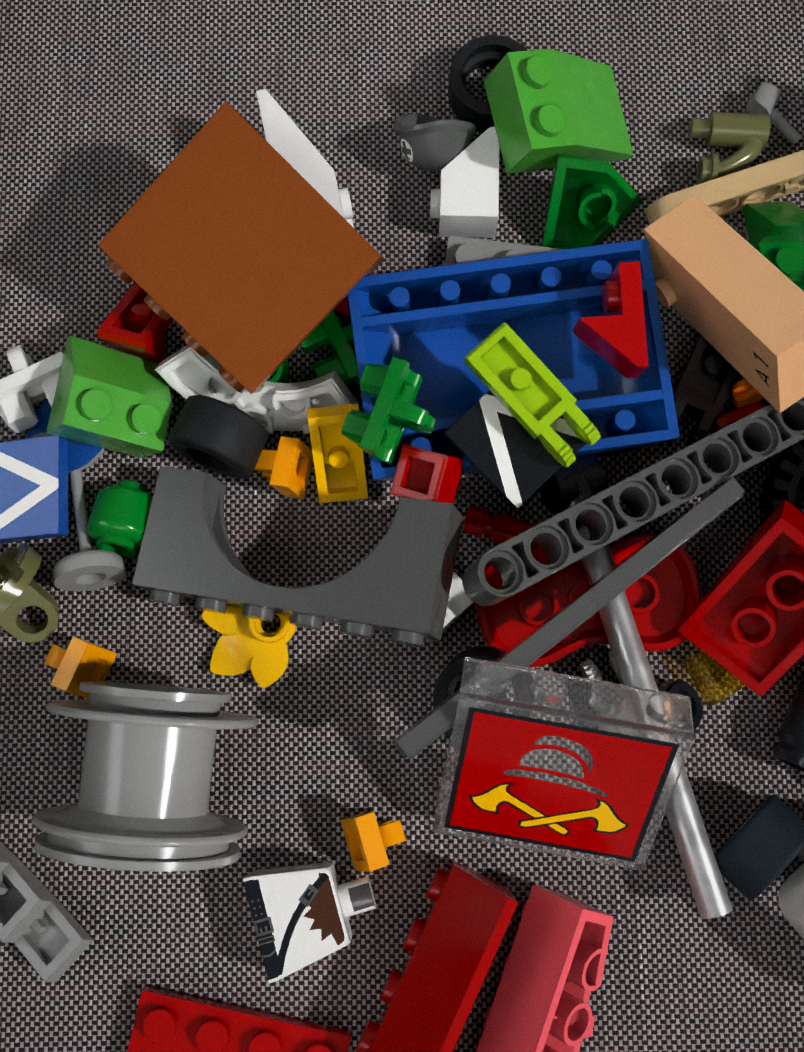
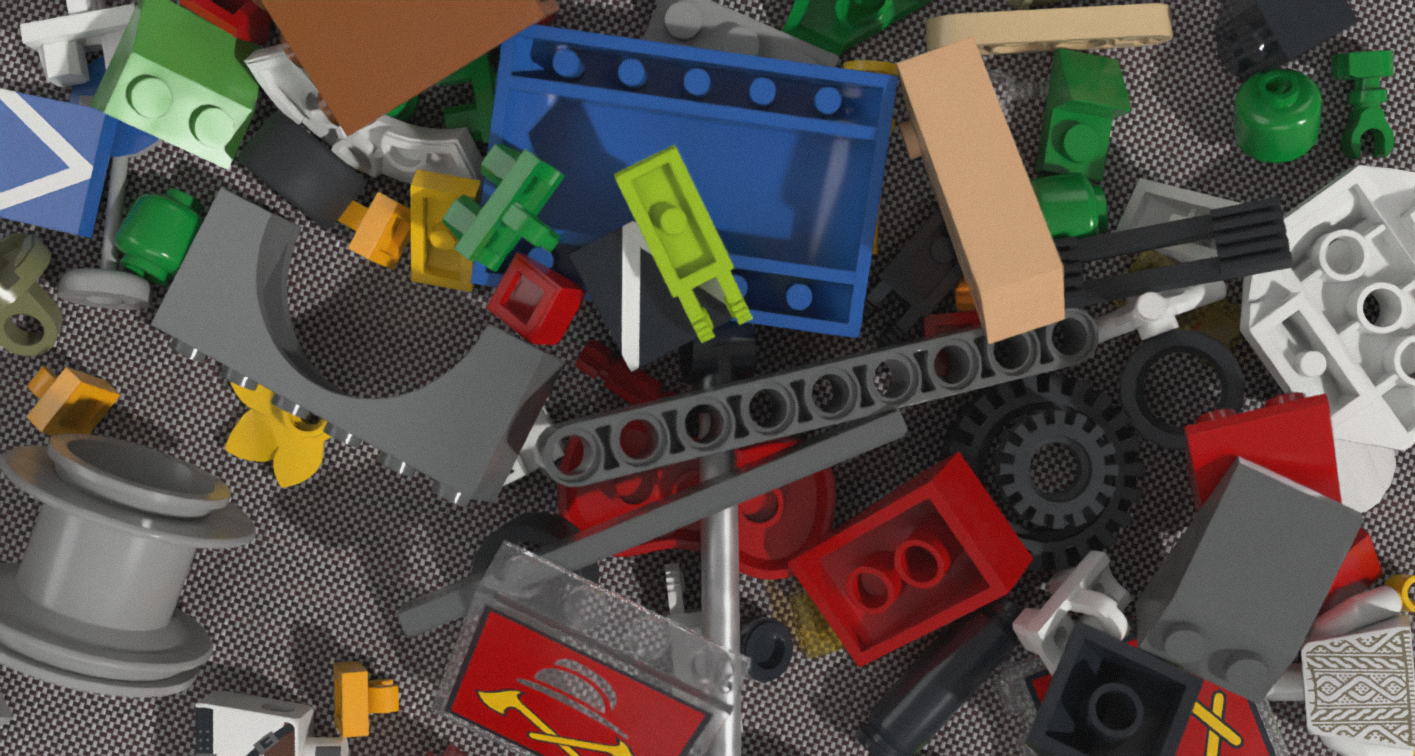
camera: 10 degrees right, 10 degrees up
red slope [573,261,649,379] -> none

